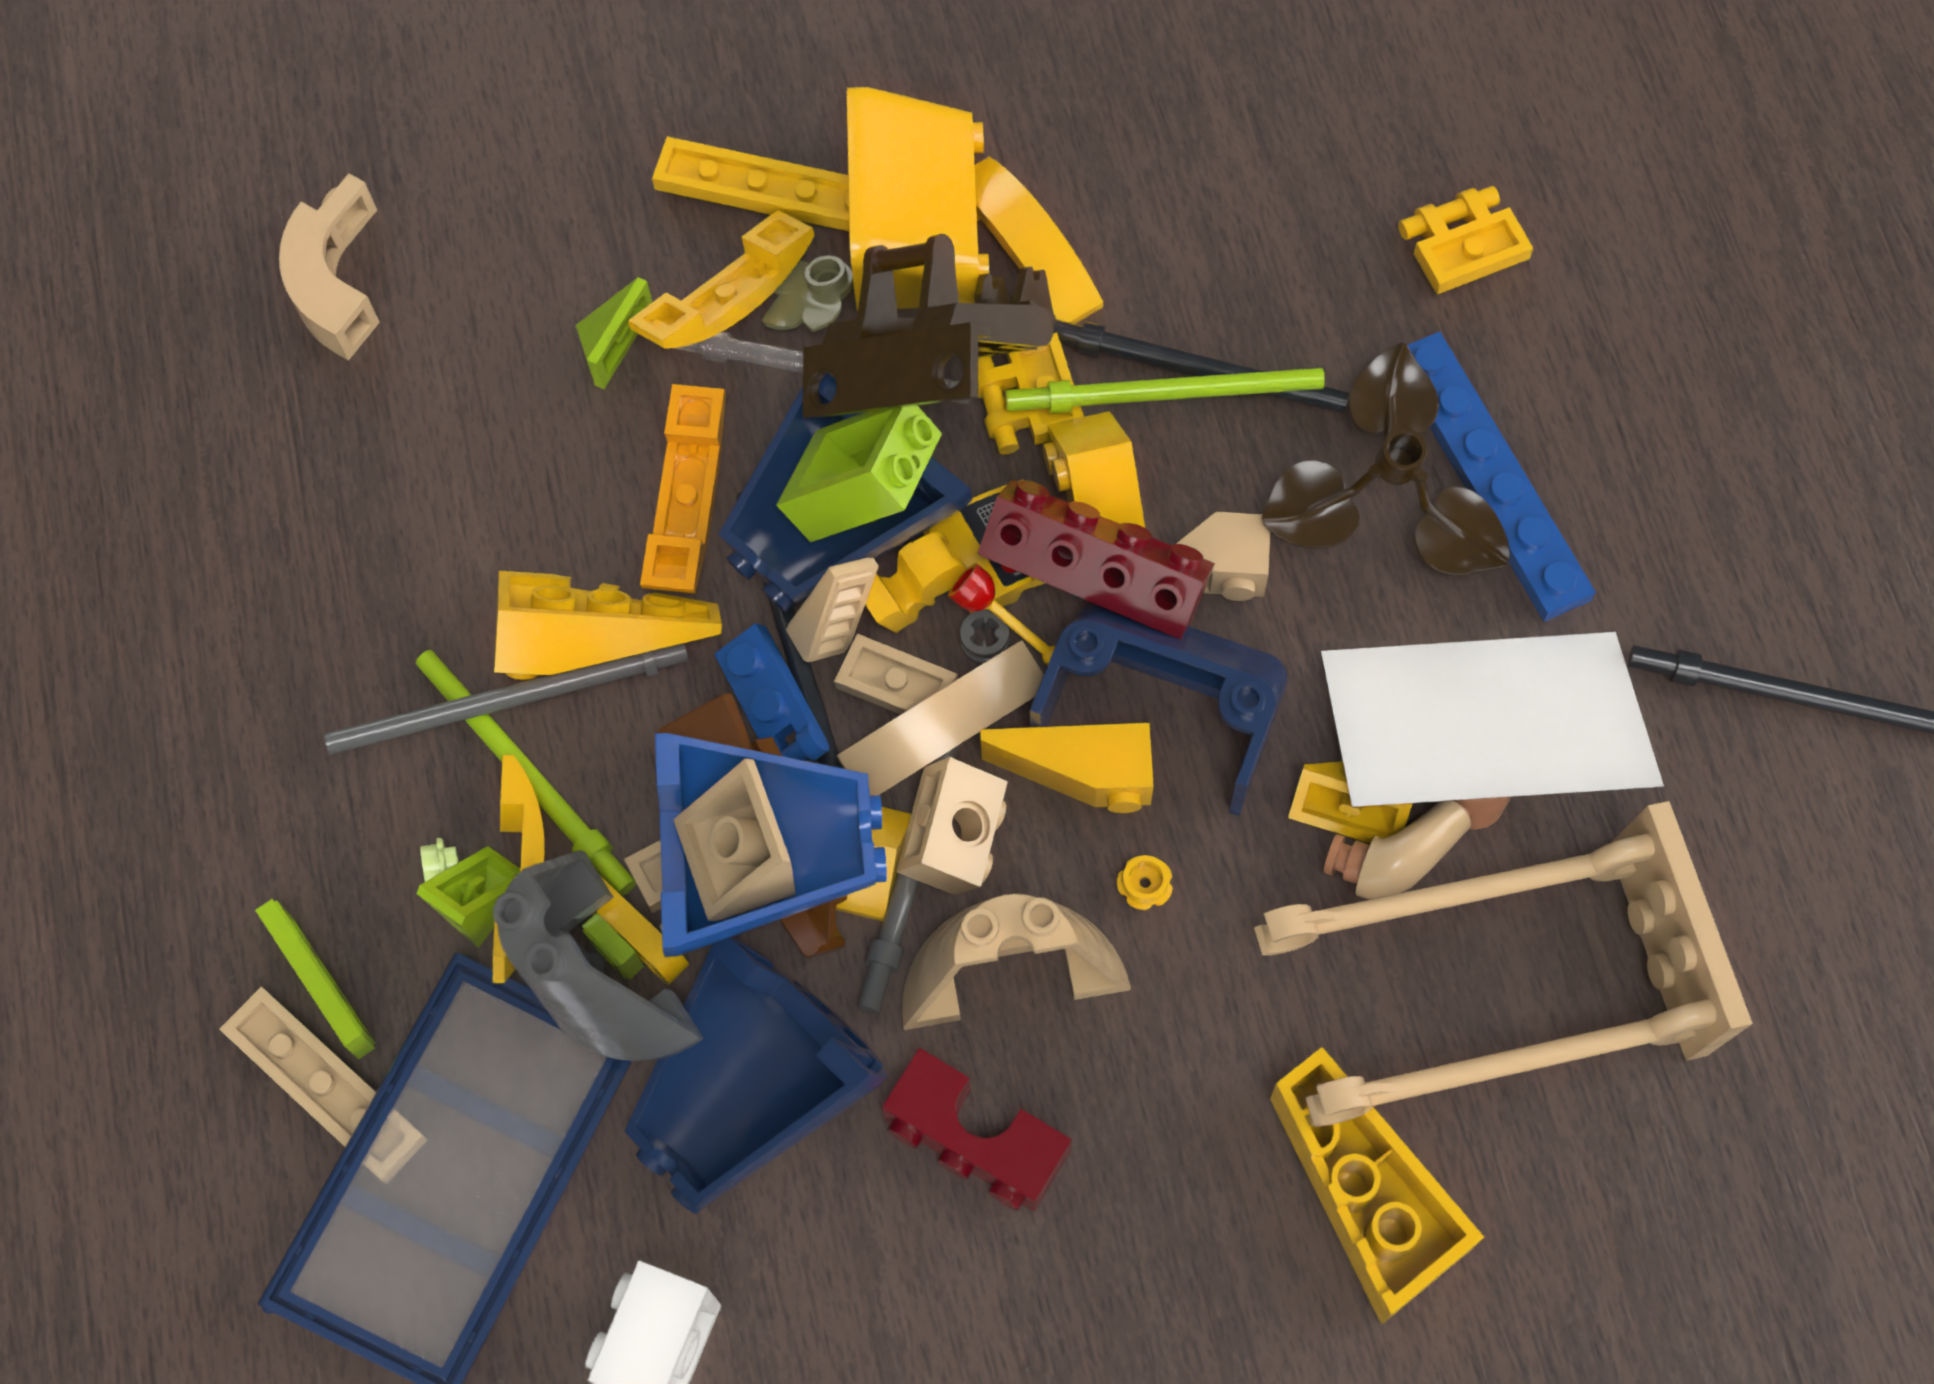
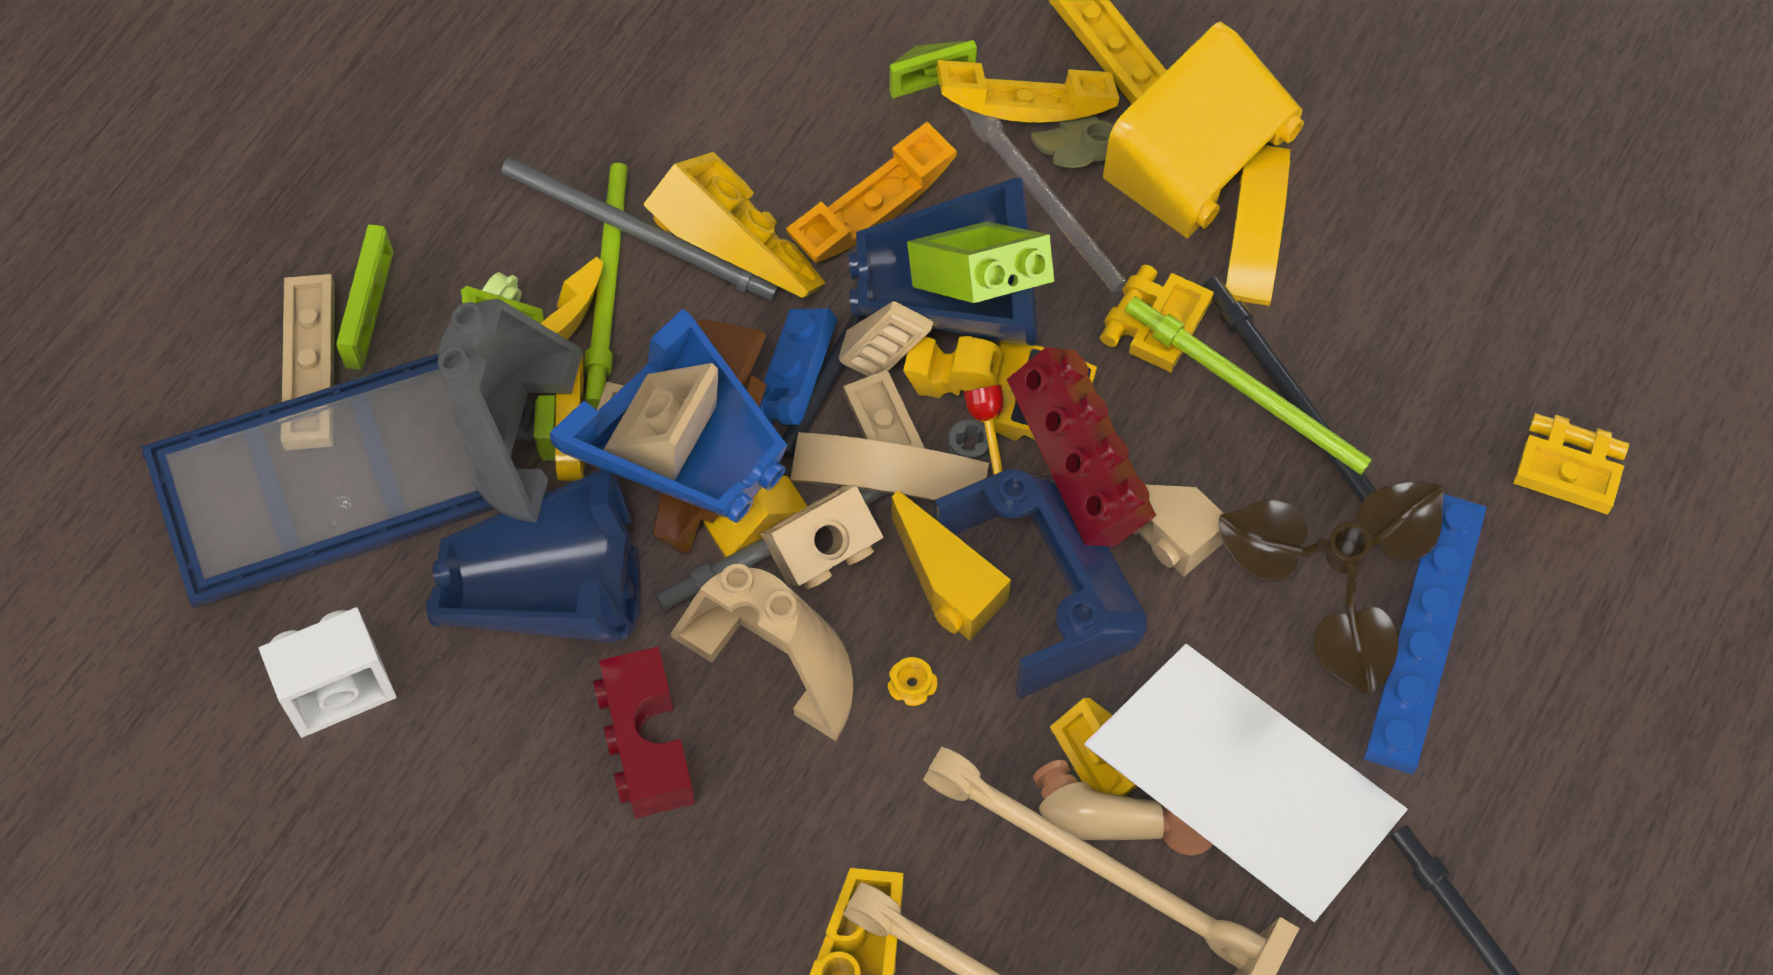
camera: 40 degrees right, 5 degrees down
dark brown container [803,234,1055,419] -> none
yellow brick [1042,411,1145,528] -> none

